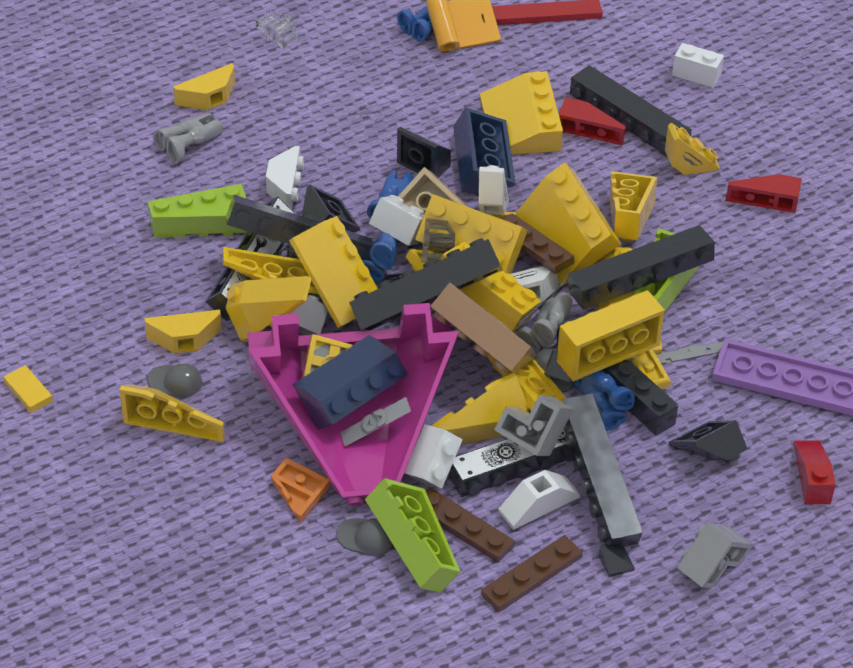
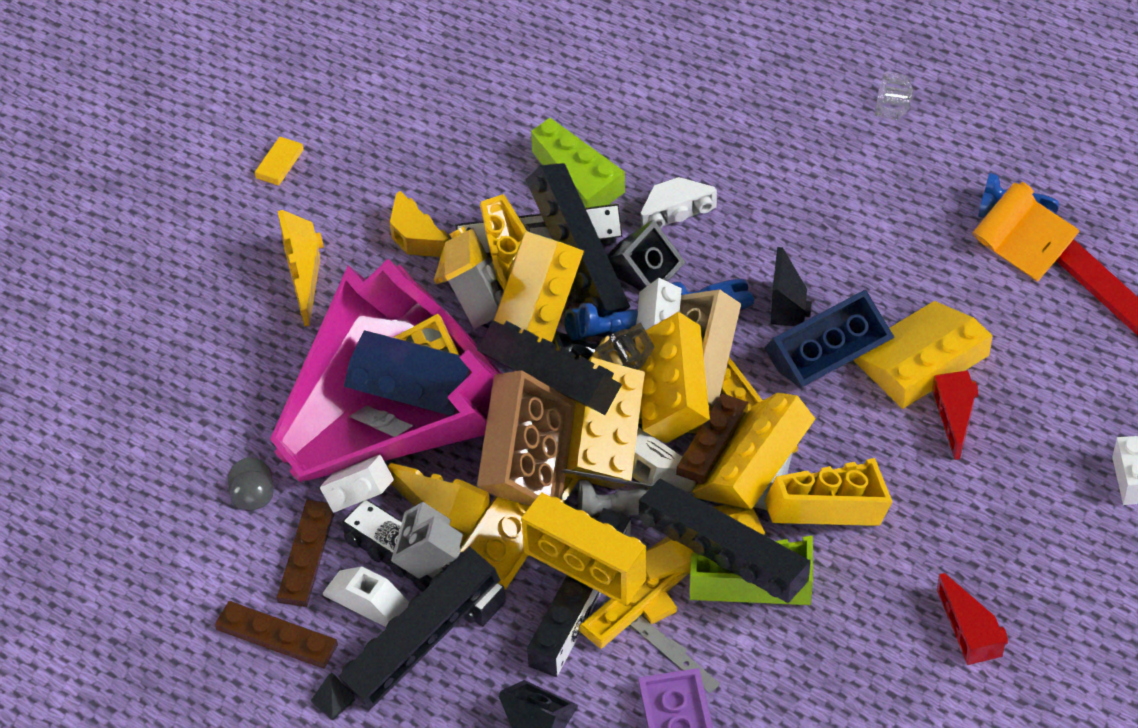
camera: 65 degrees right, 5 degrees up
dark grey cap [147,364,203,398] -> none
light grey piece [153,113,223,164] -> none
yellow slope [173,63,235,110] -> none
orange wing [271,458,331,522] -> none
lime wedge [365,478,461,592] -> none
white slope [479,165,509,215] -> none
black brick [570,65,692,155] -> none
blue piece [573,370,635,431] -> none
yellow slope [665,123,720,175] -> none

